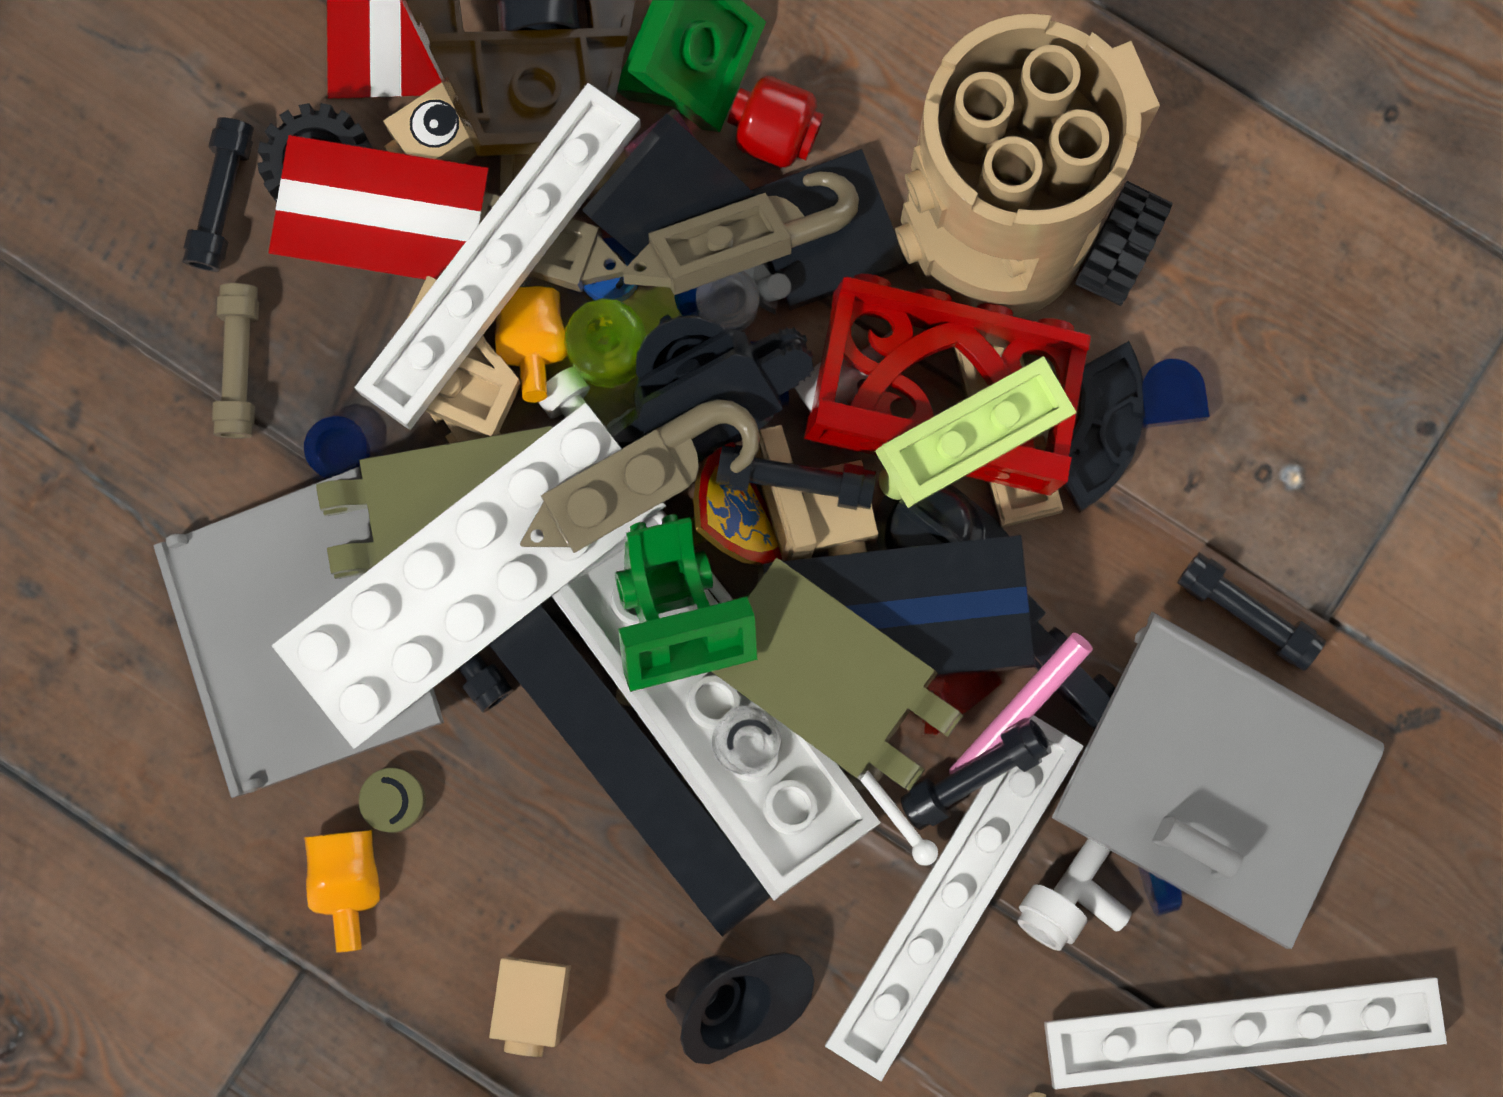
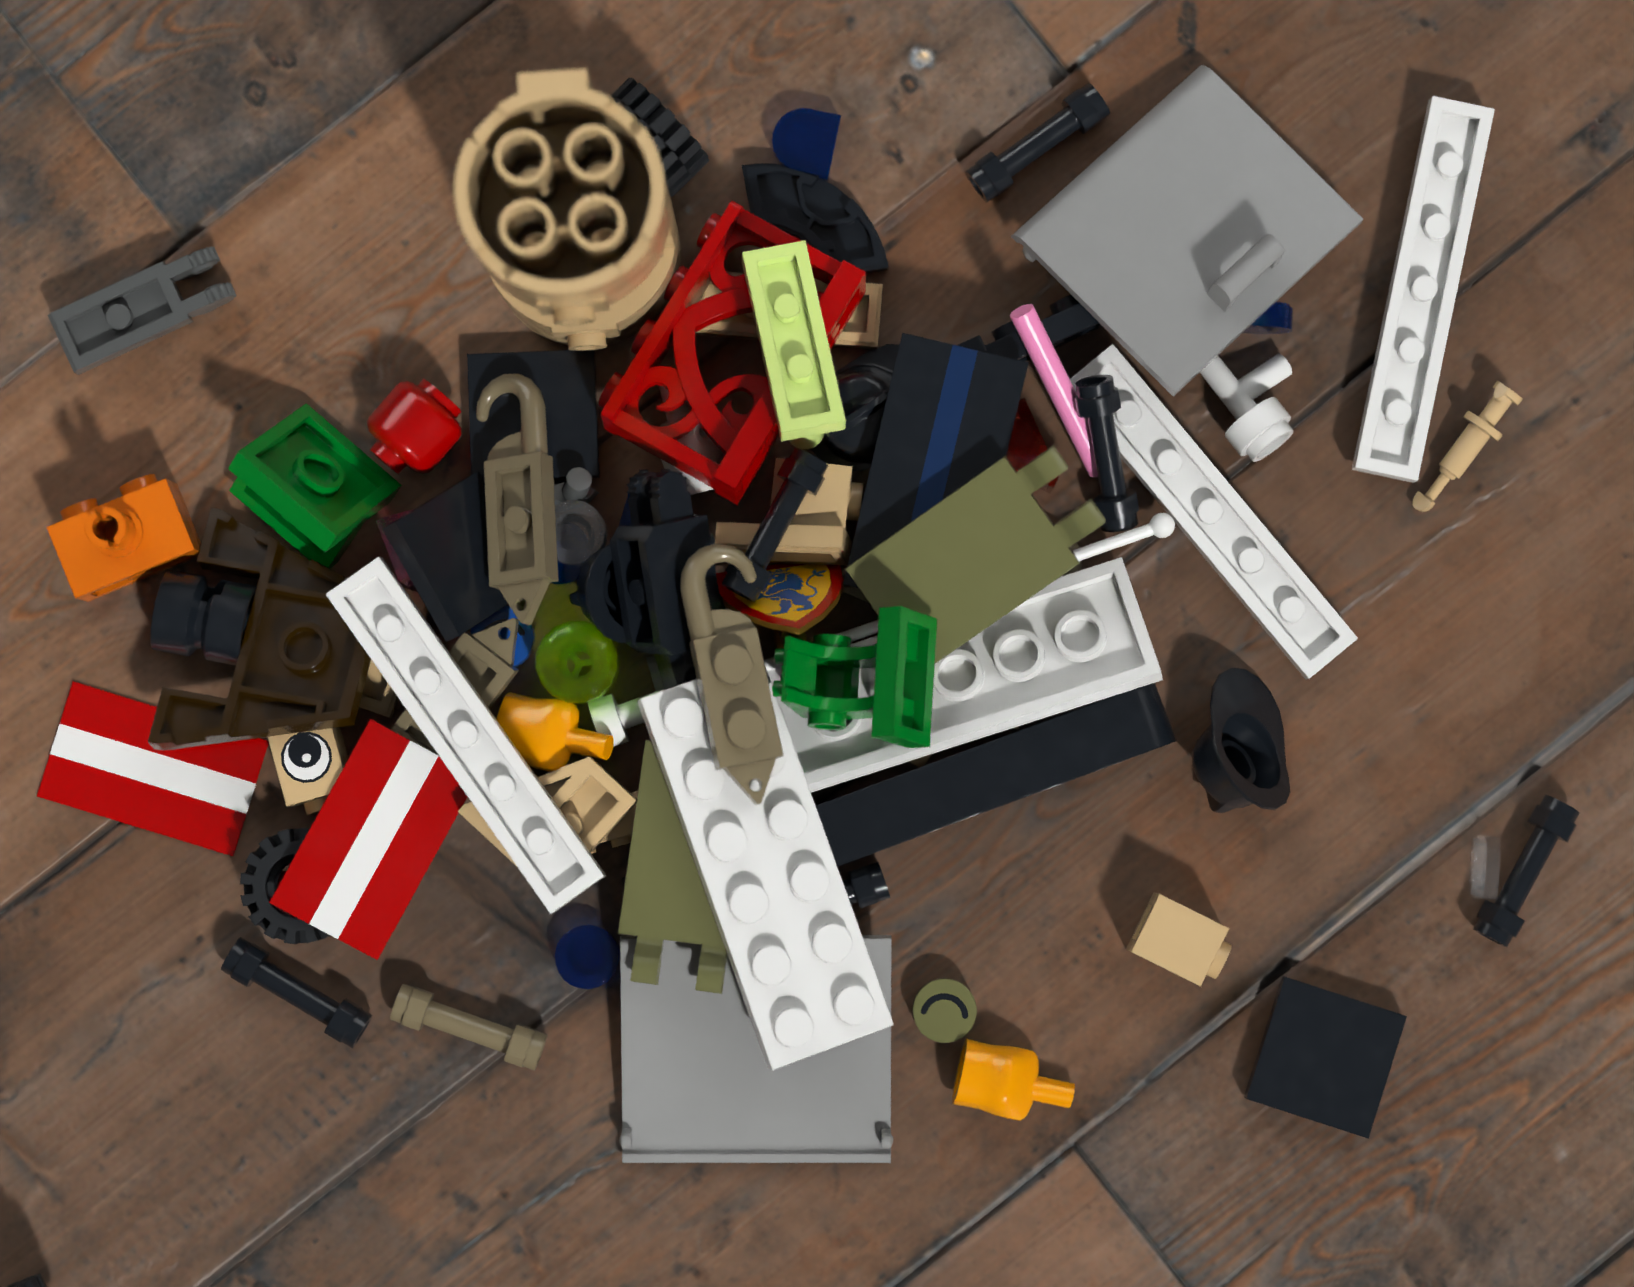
camera: 75 degrees left, 5 degrees up
clear tile [712,705,781,775] -> none

